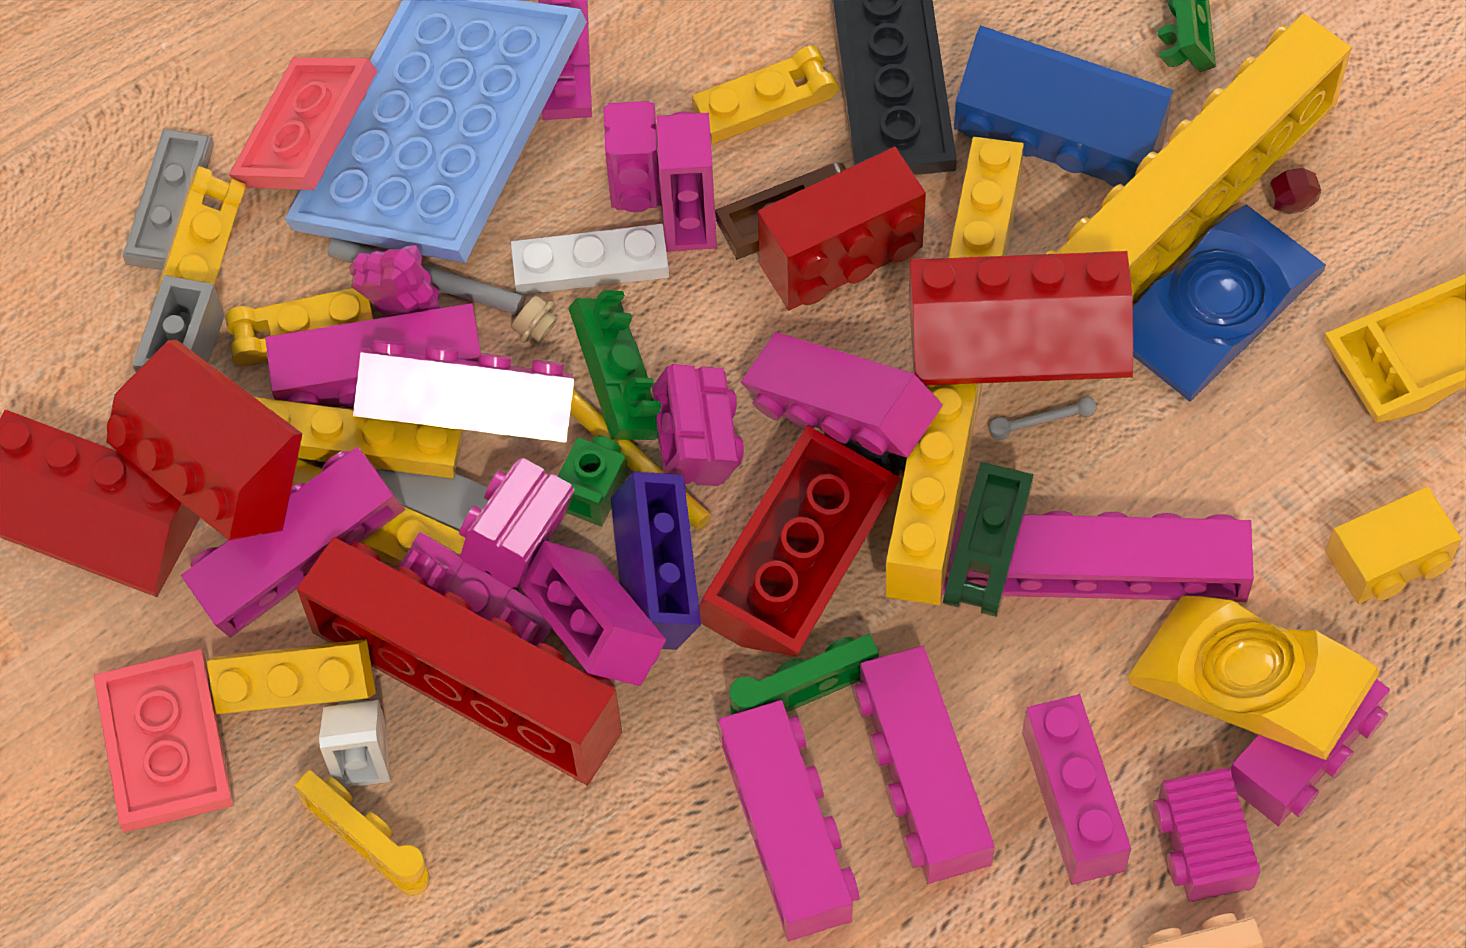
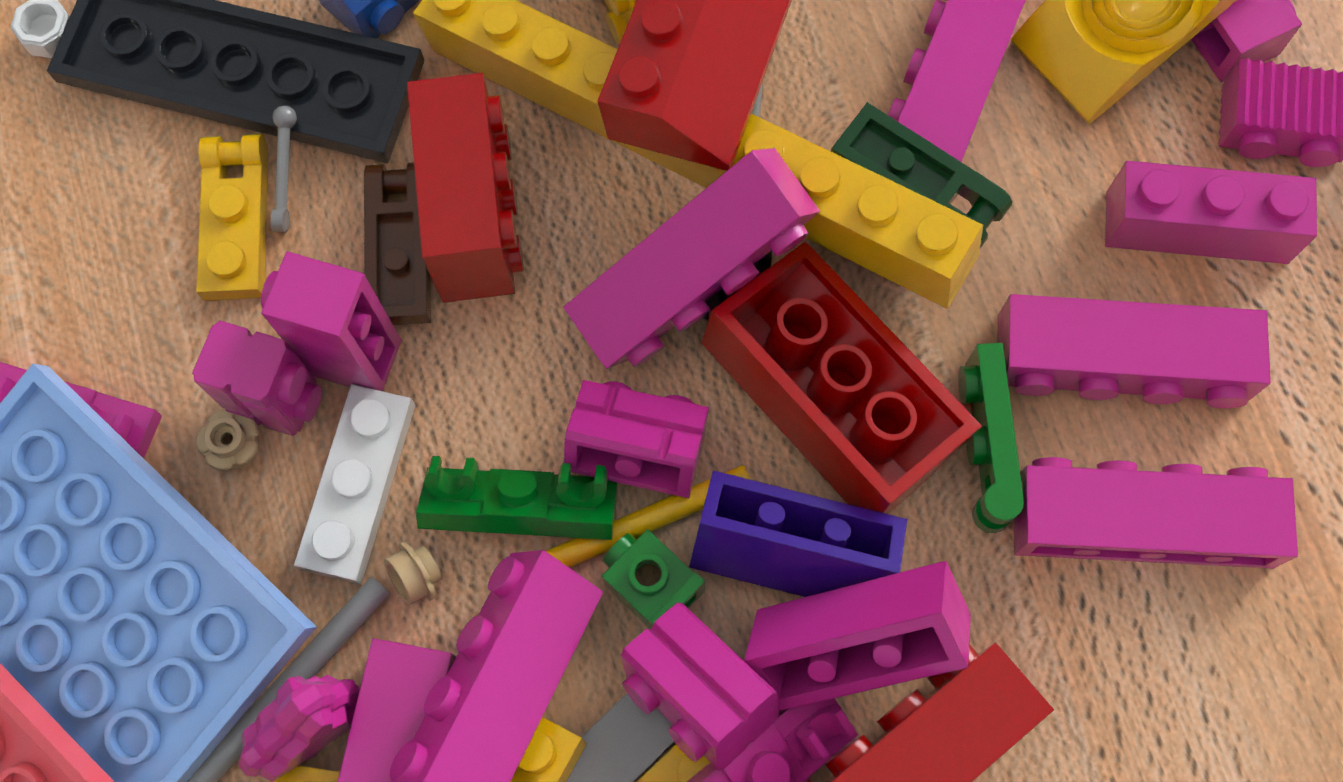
camera: 70 degrees left, 10 degrees up
none -> tan plate [196,410,259,471]
none -> light grey hinge [271,105,297,233]

